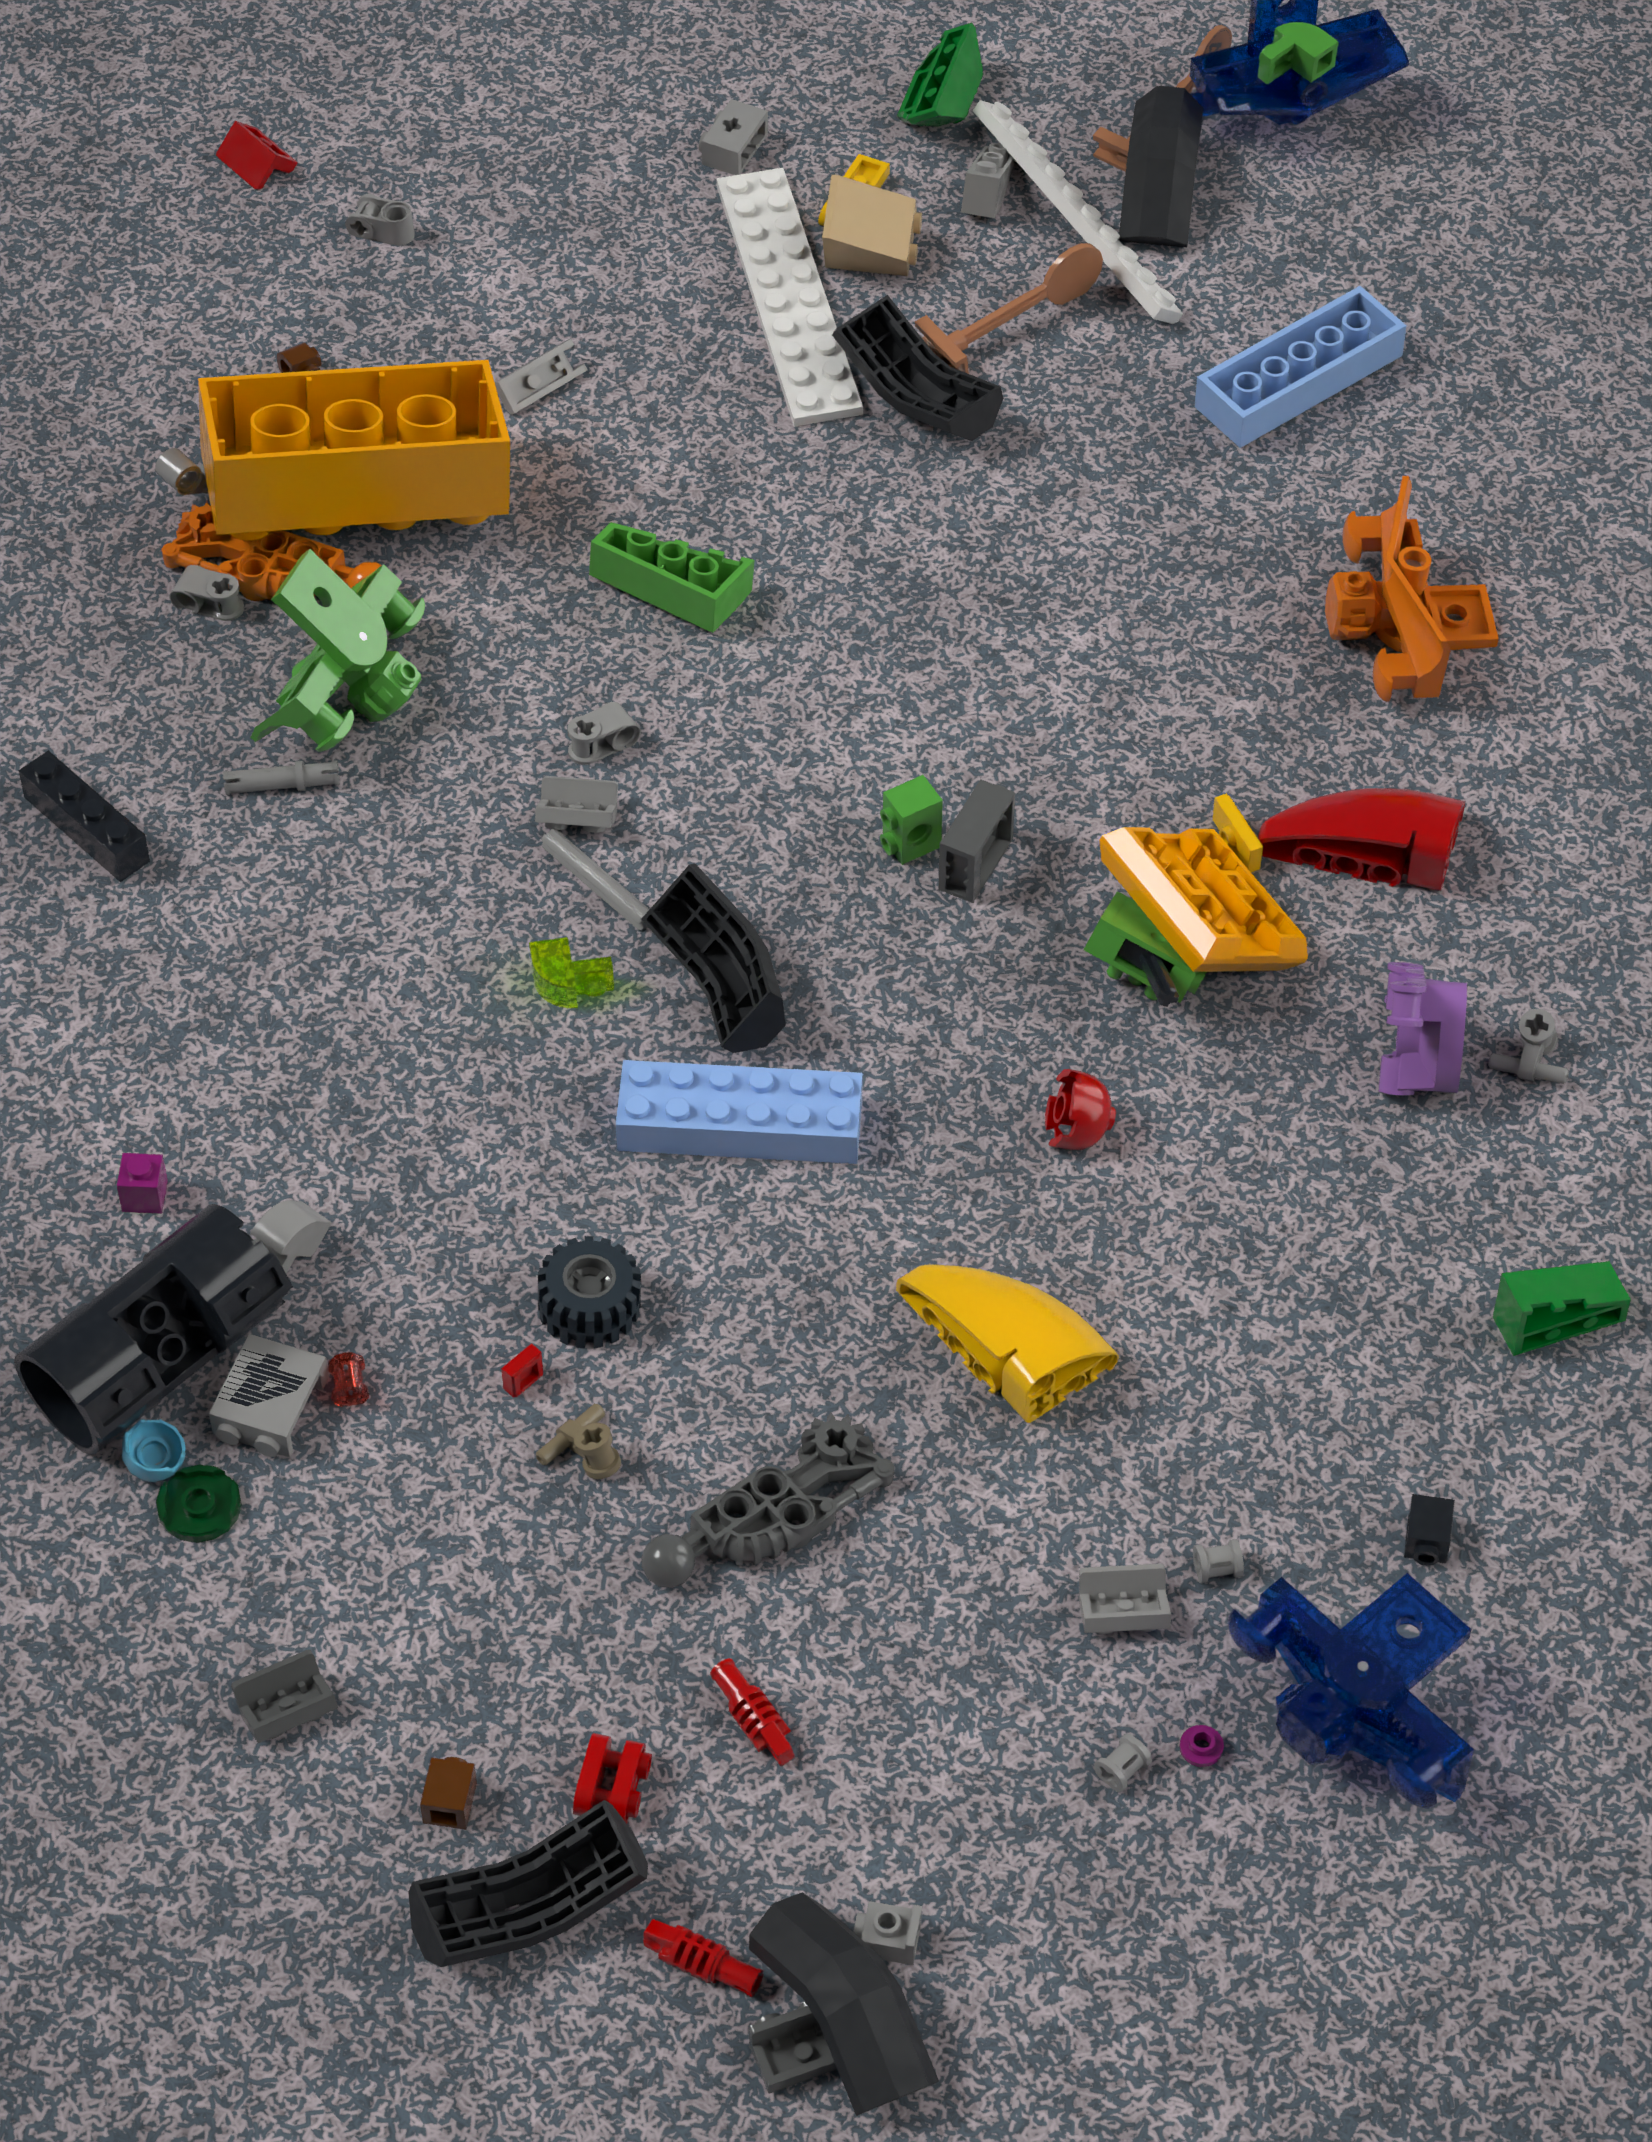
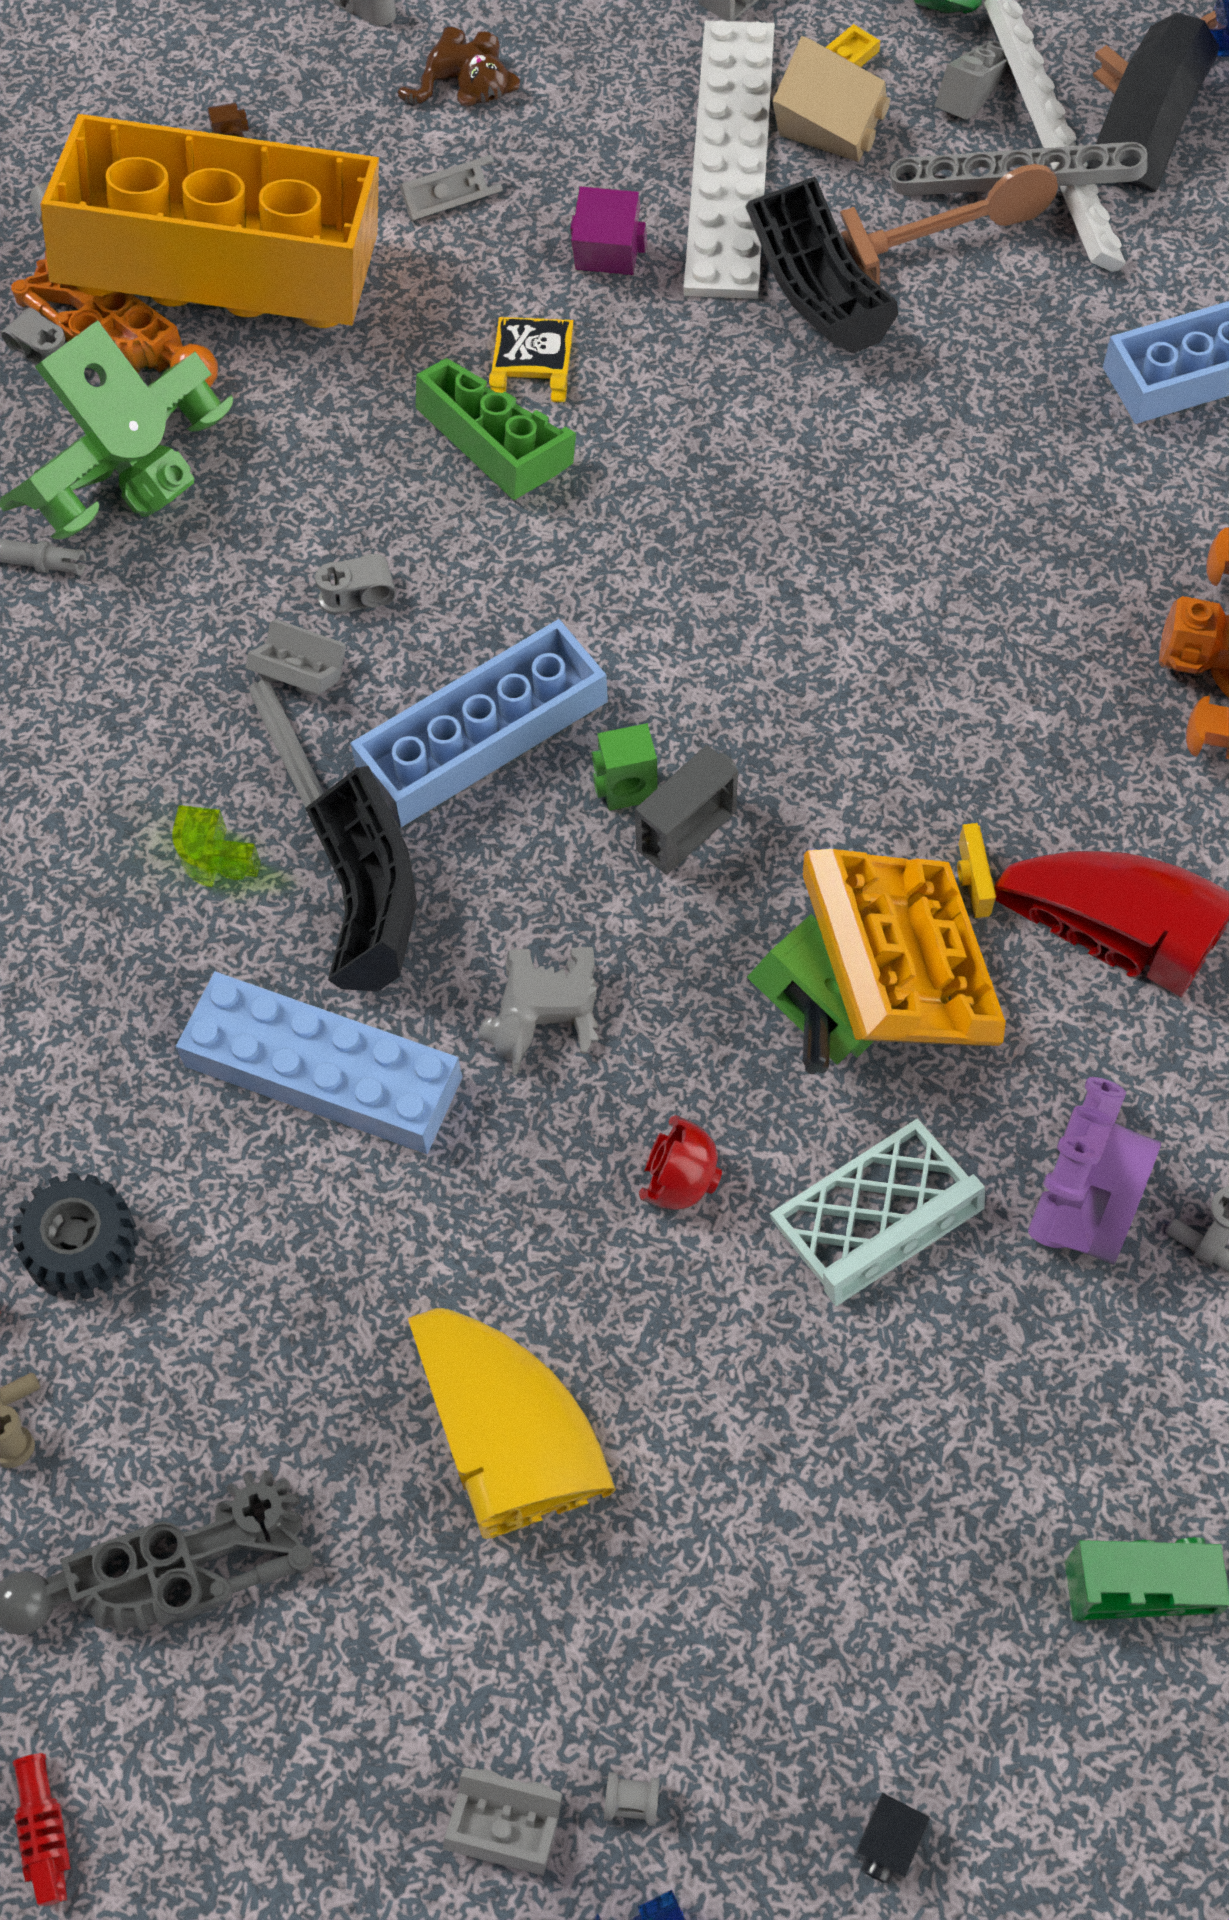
camera: 20 degrees right, 10 degrees up
none -> light blue brick [350,619,608,827]
none -> reddish brown animal [397,27,520,107]
none -> light grey animal [477,947,599,1075]
none -> flag [489,317,574,402]
none -> magenta plate [570,186,647,275]
none -> light aqua fence [770,1118,985,1307]
none -> light grey beam [890,142,1148,196]

